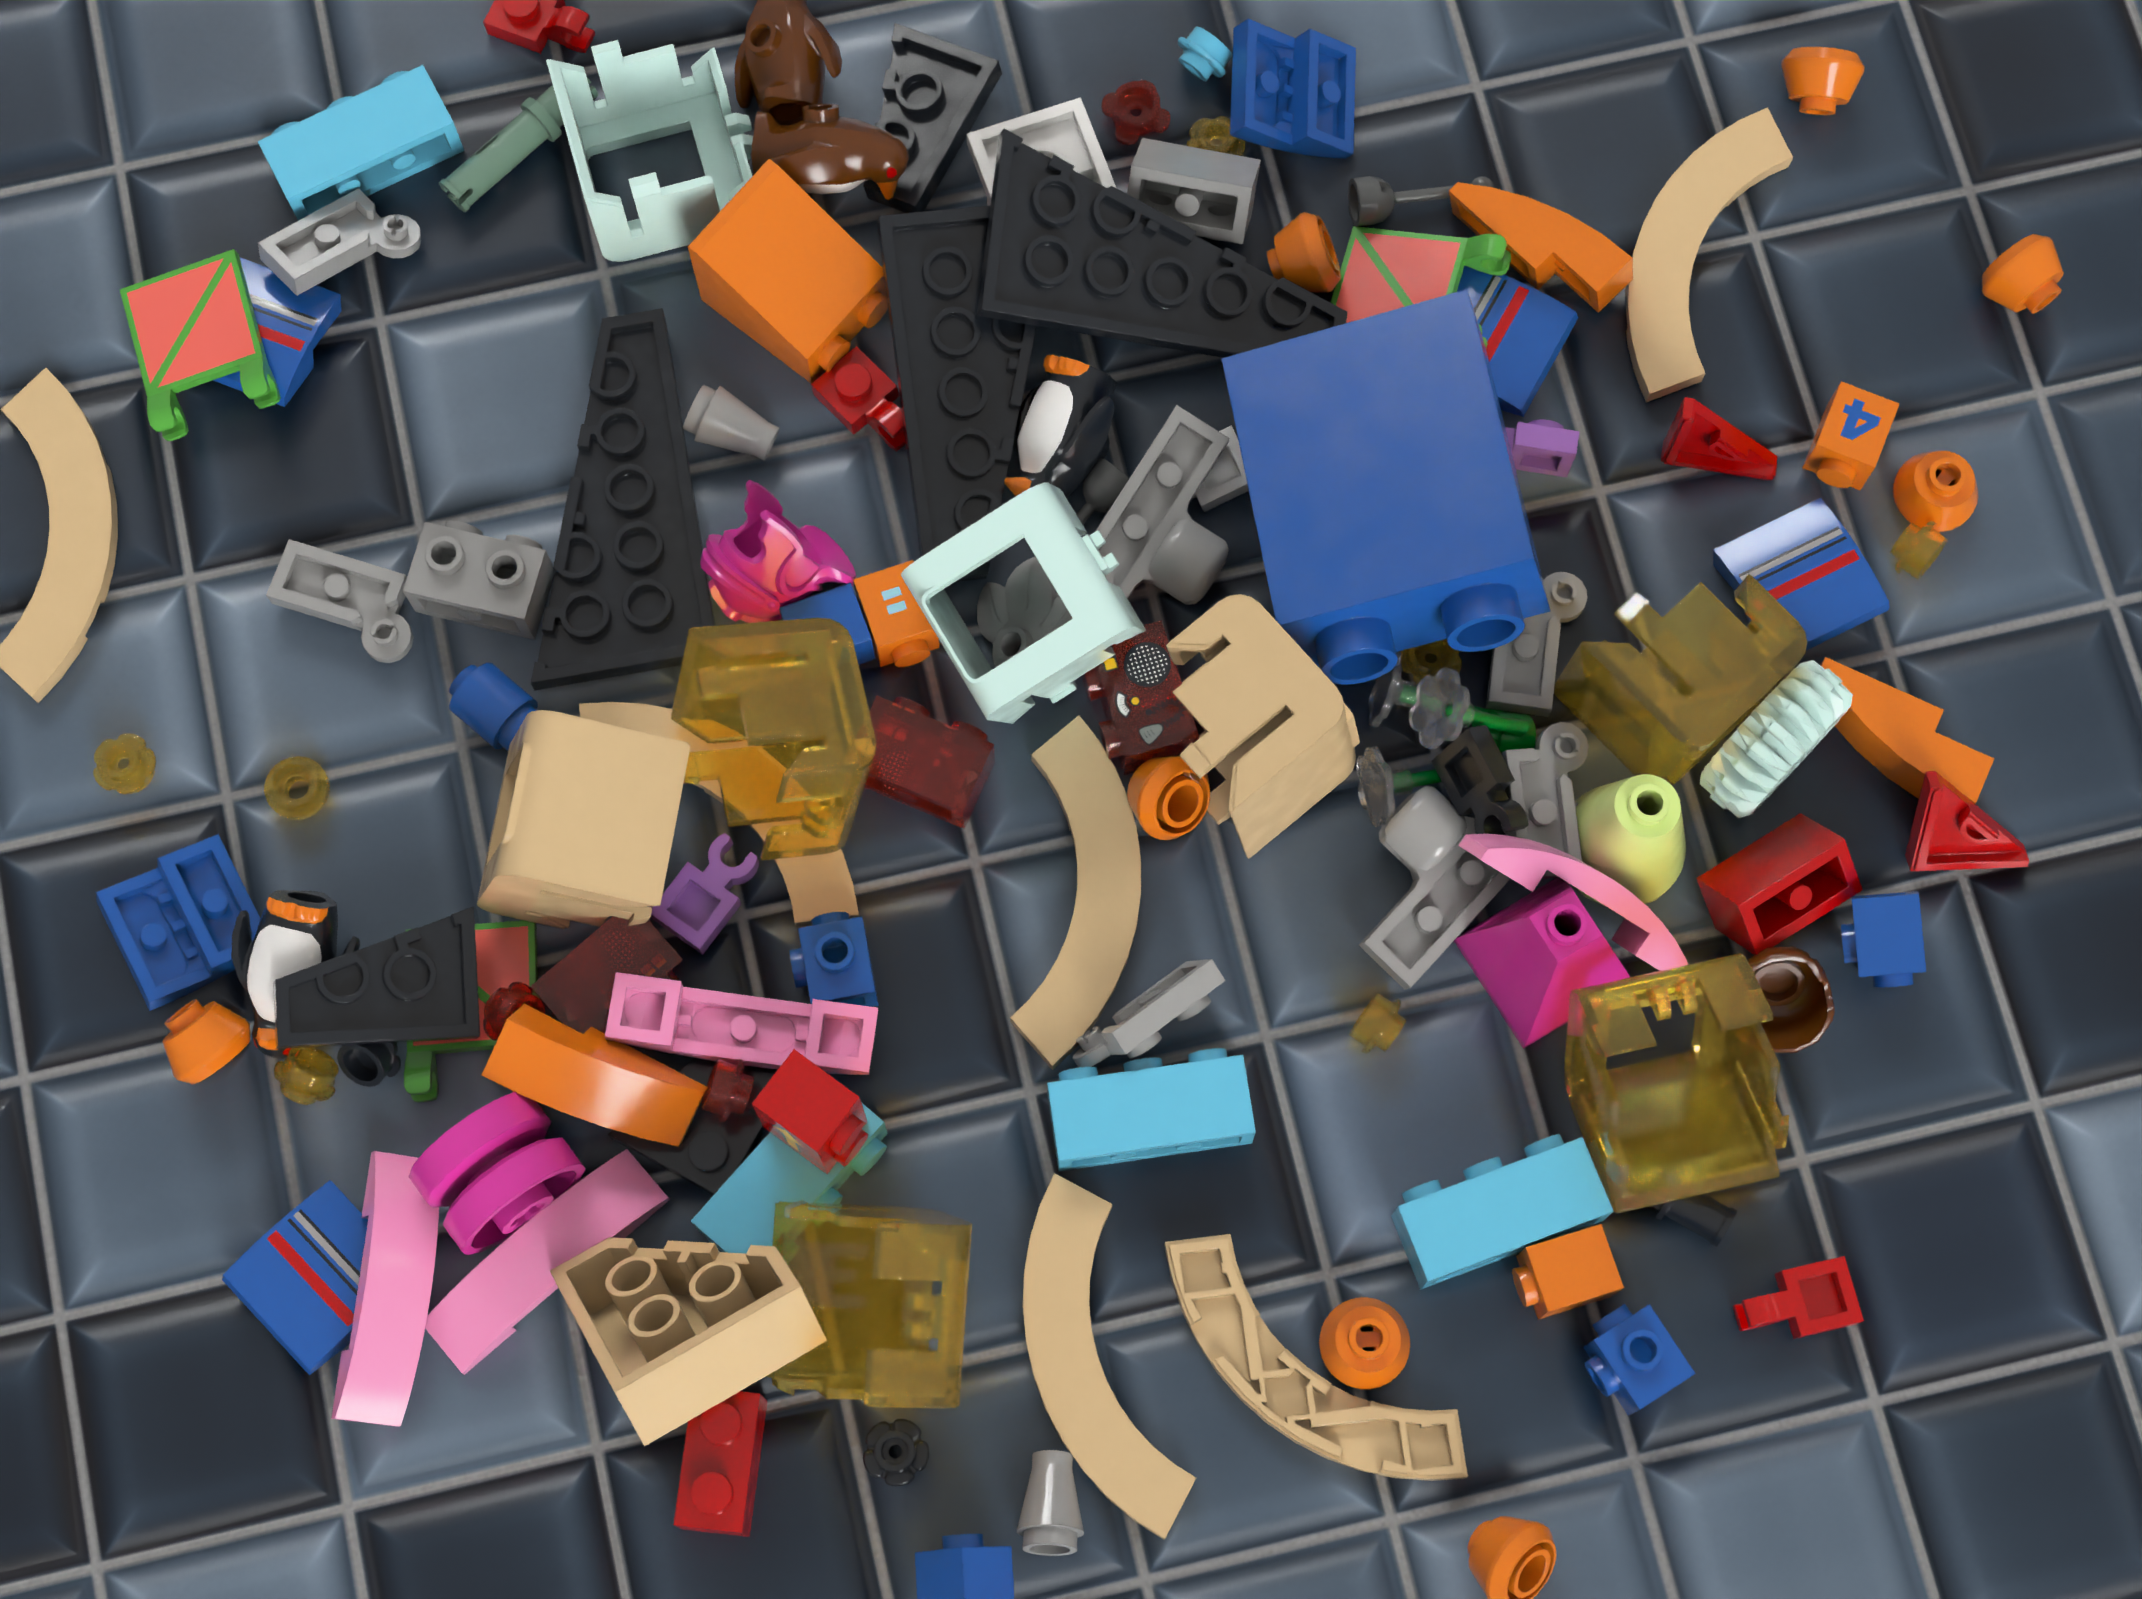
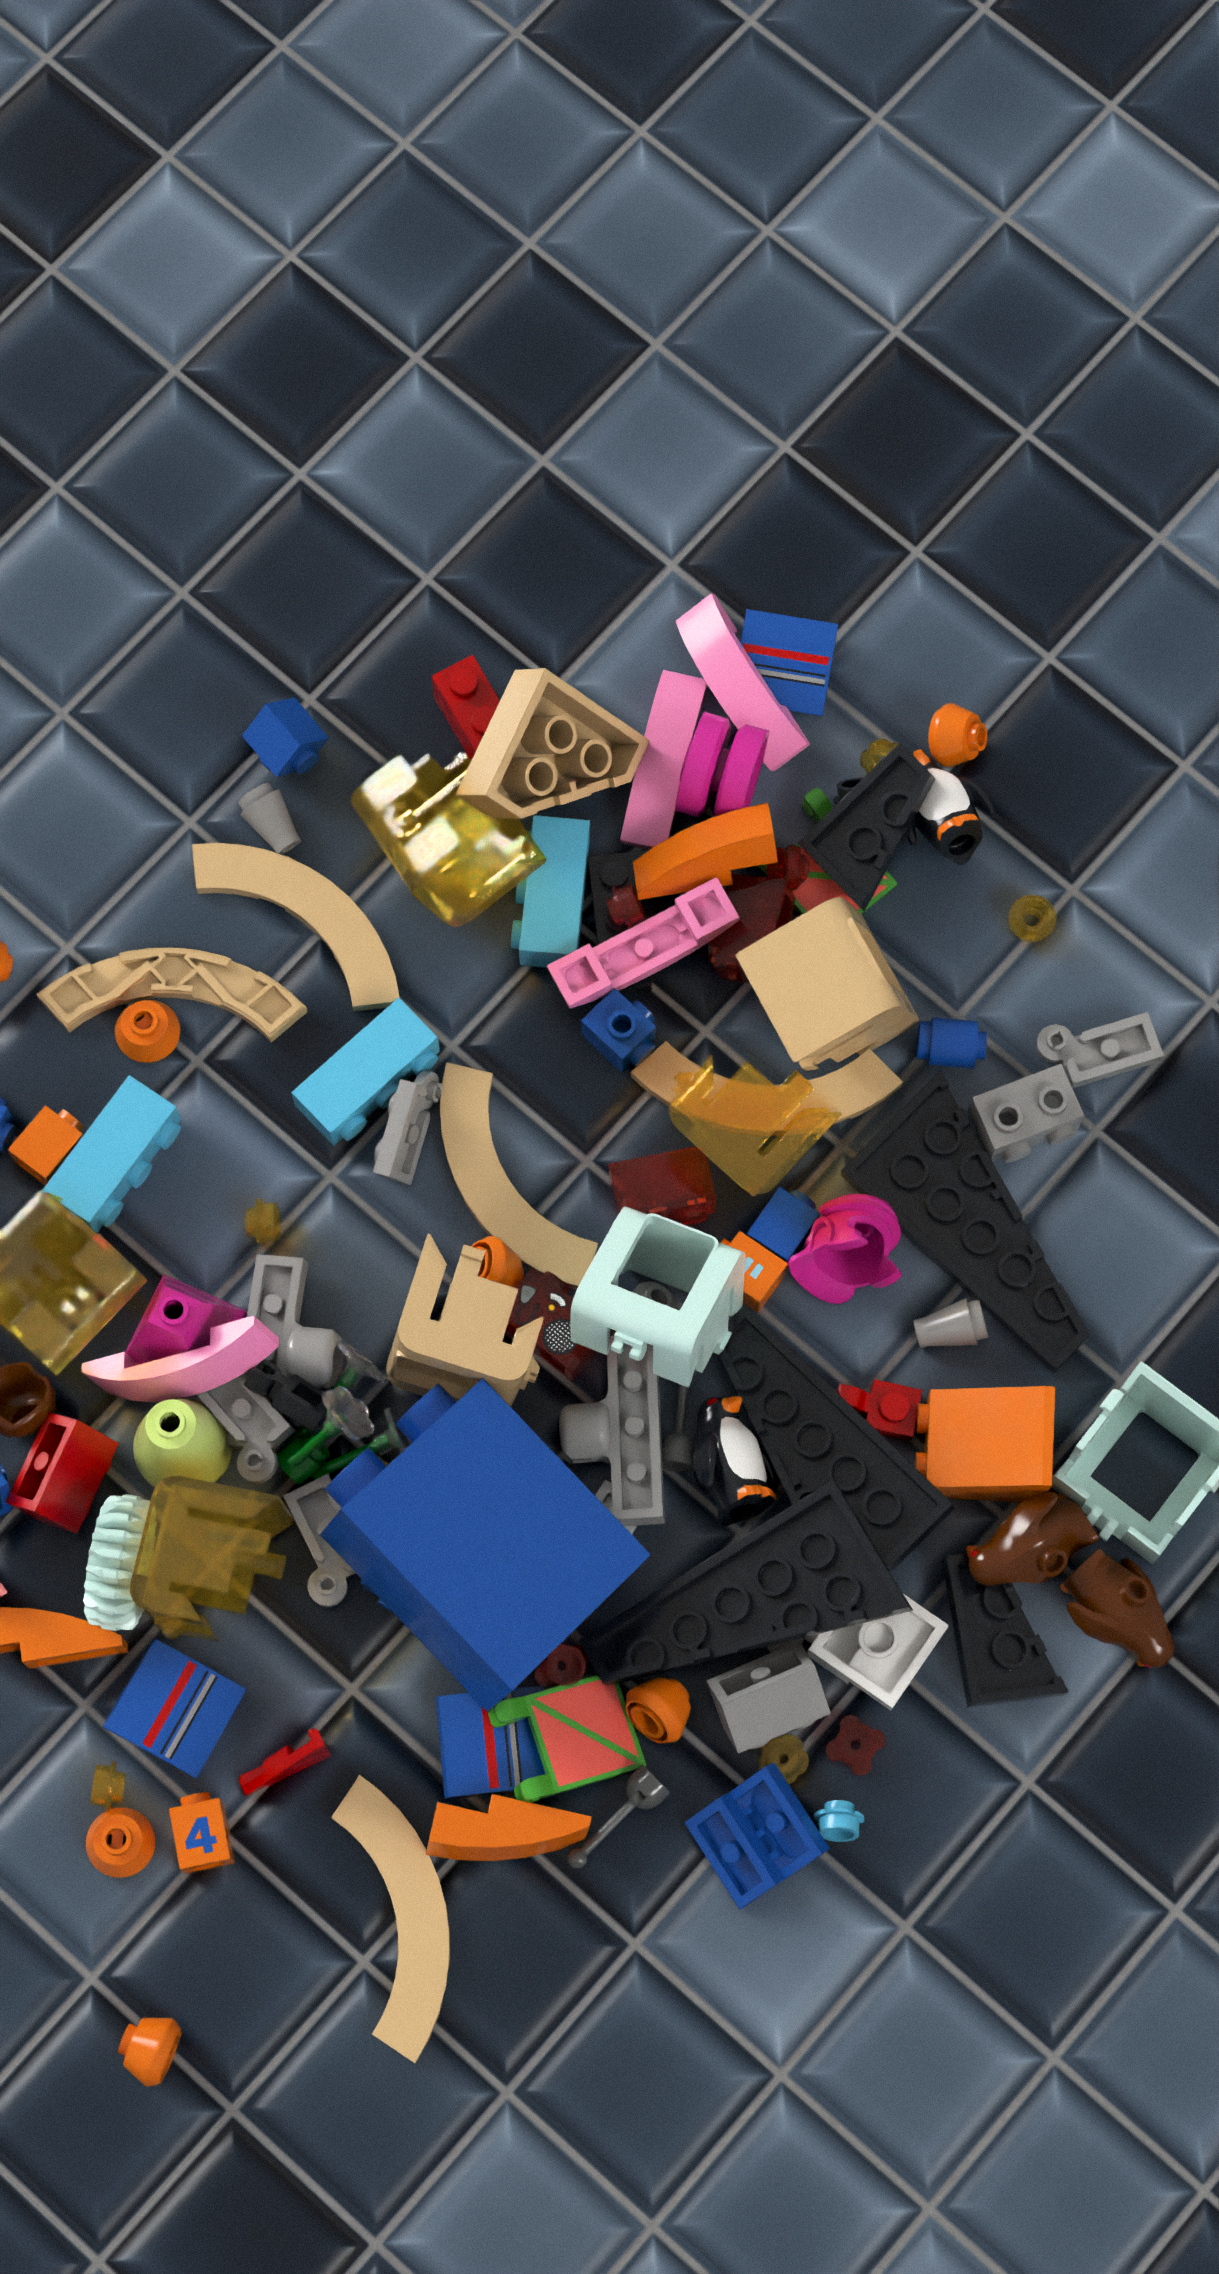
camera: 145 degrees right, 0 degrees up
clear yellow plate [93,733,156,794] -> none
blue slope [96,834,261,1011] -> none
medium lavender plate [651,833,759,955] -> none
red brick [752,1049,868,1174] -> none
medium lavender plate [1505,419,1579,478] -> none
orange cone [1781,47,1865,115] -> none

